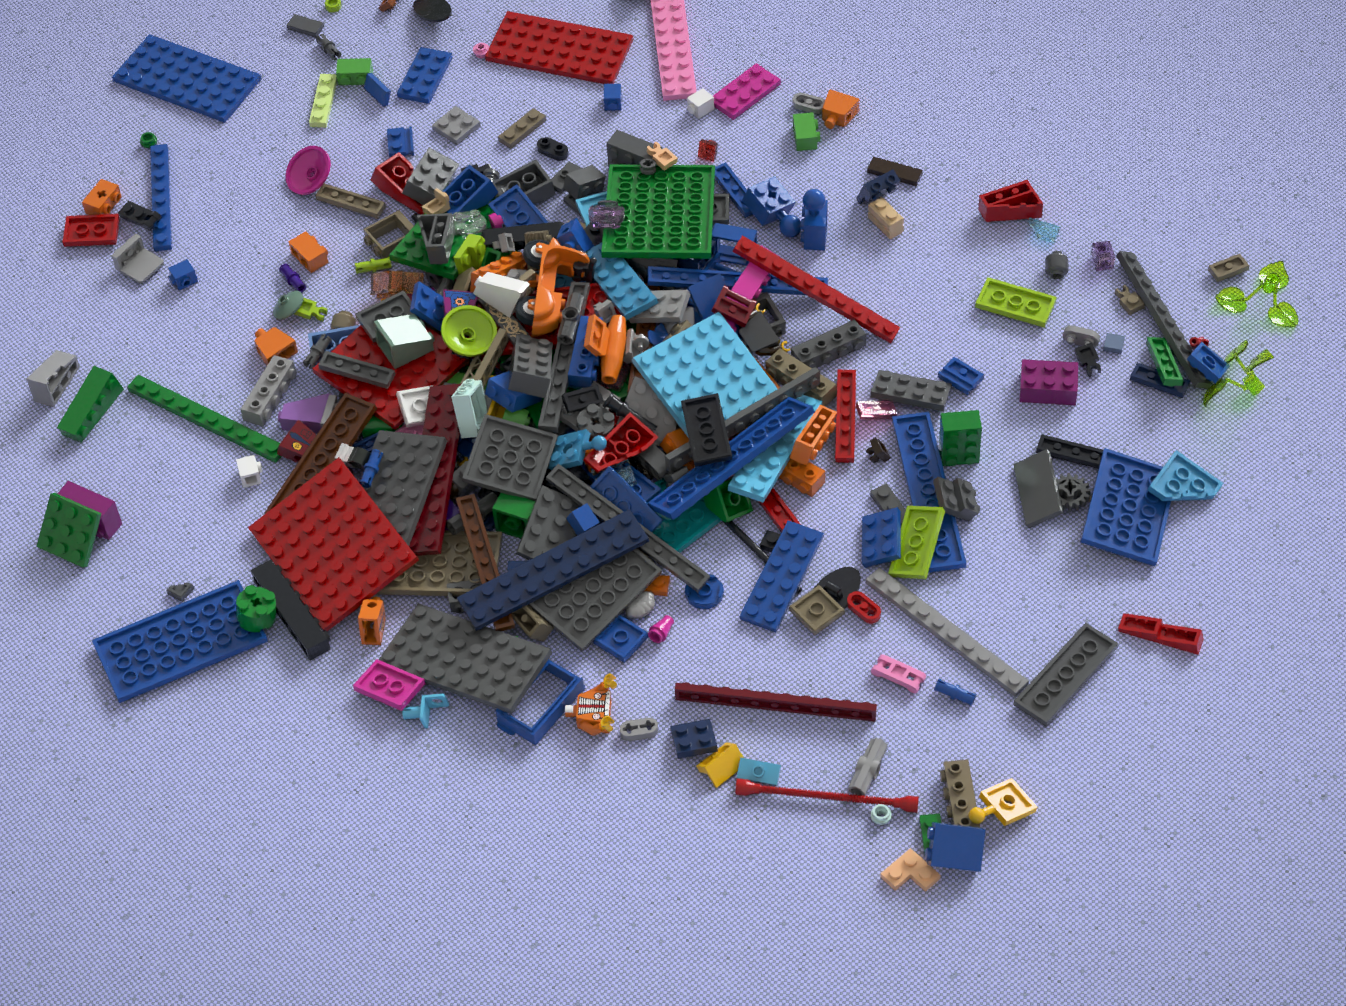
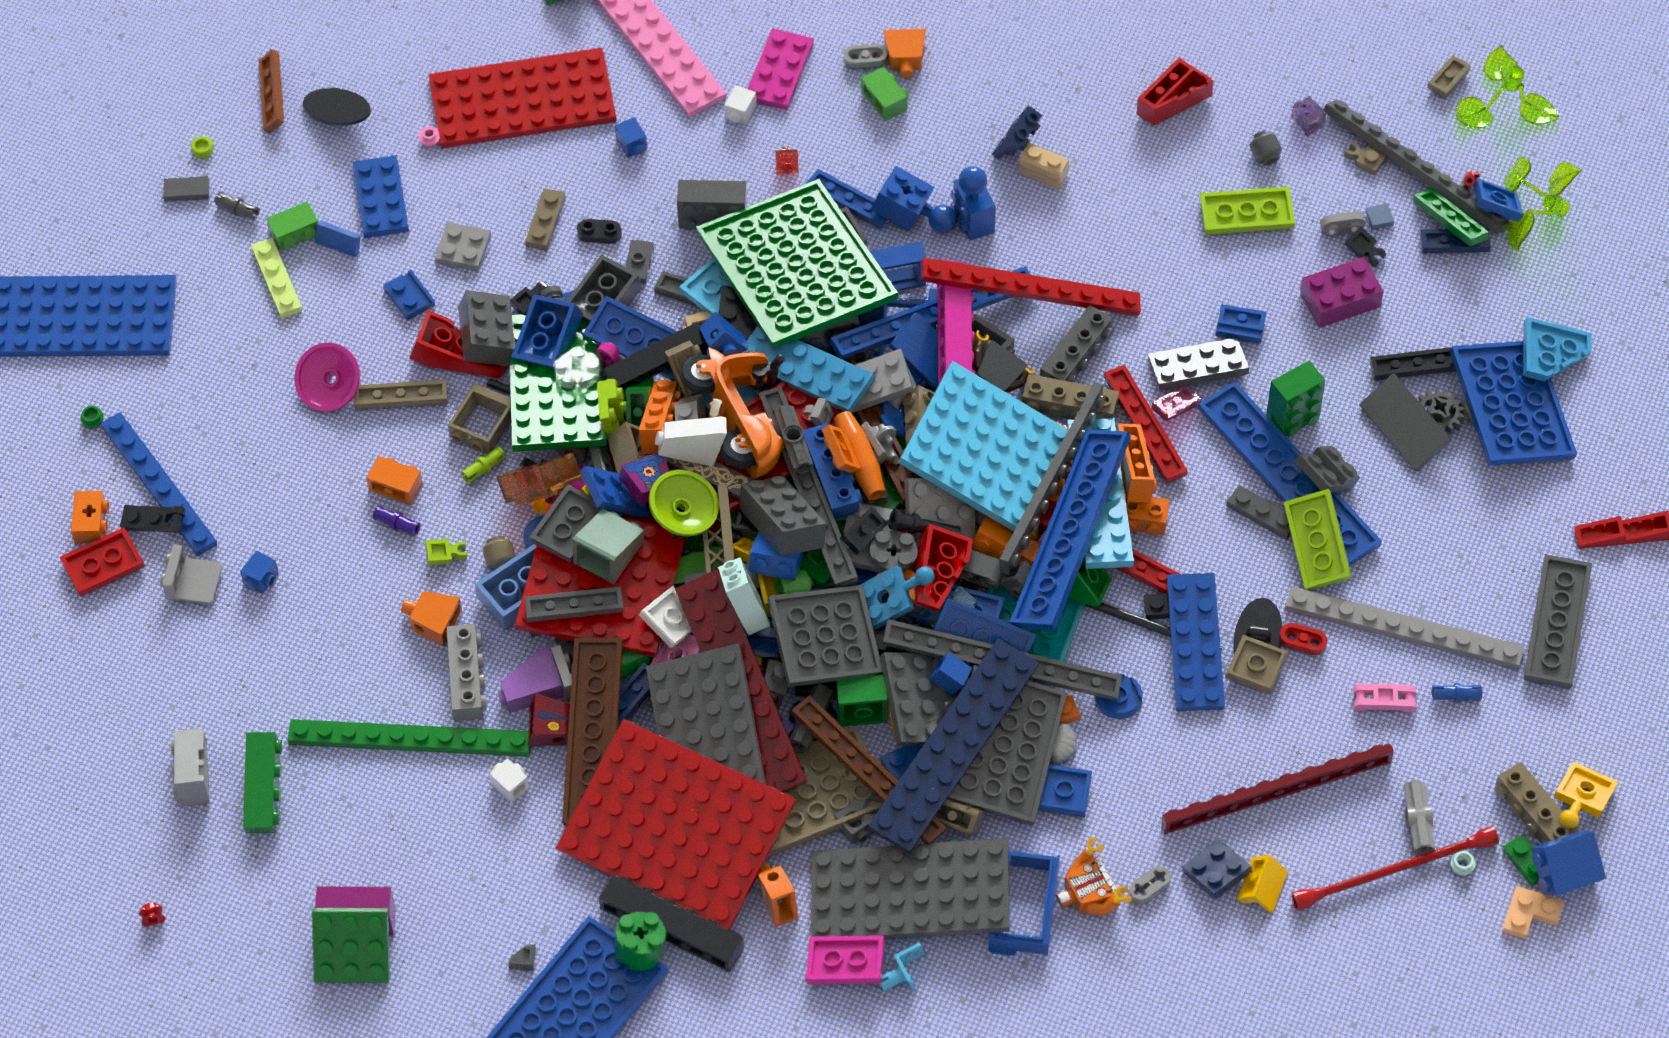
camera: 30 degrees left, 5 degrees up
sand green dish [273,290,304,320] -> none
dark grey pin [303,334,332,369] -> none
leg [335,443,371,469] -> none
blue pin [359,449,383,488] -> none
dark grey wedge [417,213,456,264] -> none
tan bracket [422,188,450,214] -> none
light grey tile [492,233,515,253] -> none
dark grey brick [563,165,606,199] -> none
clear purple plate [588,200,625,229] -> none
dark grey bush [640,158,656,175] -> none
light nougat plate [647,142,678,170] -> none
dark pink cone [648,615,674,643] -> none
black tile [681,393,733,467] -> none
dark red plate [711,285,757,328] -> none
medium azure plate [736,757,781,786] -> none
blue plate [862,507,901,568] -> none
dark brown tile [866,437,891,463] -> none
dark brown tile [867,156,923,186] -> none
clear light blue tile [1028,218,1061,243] -> none

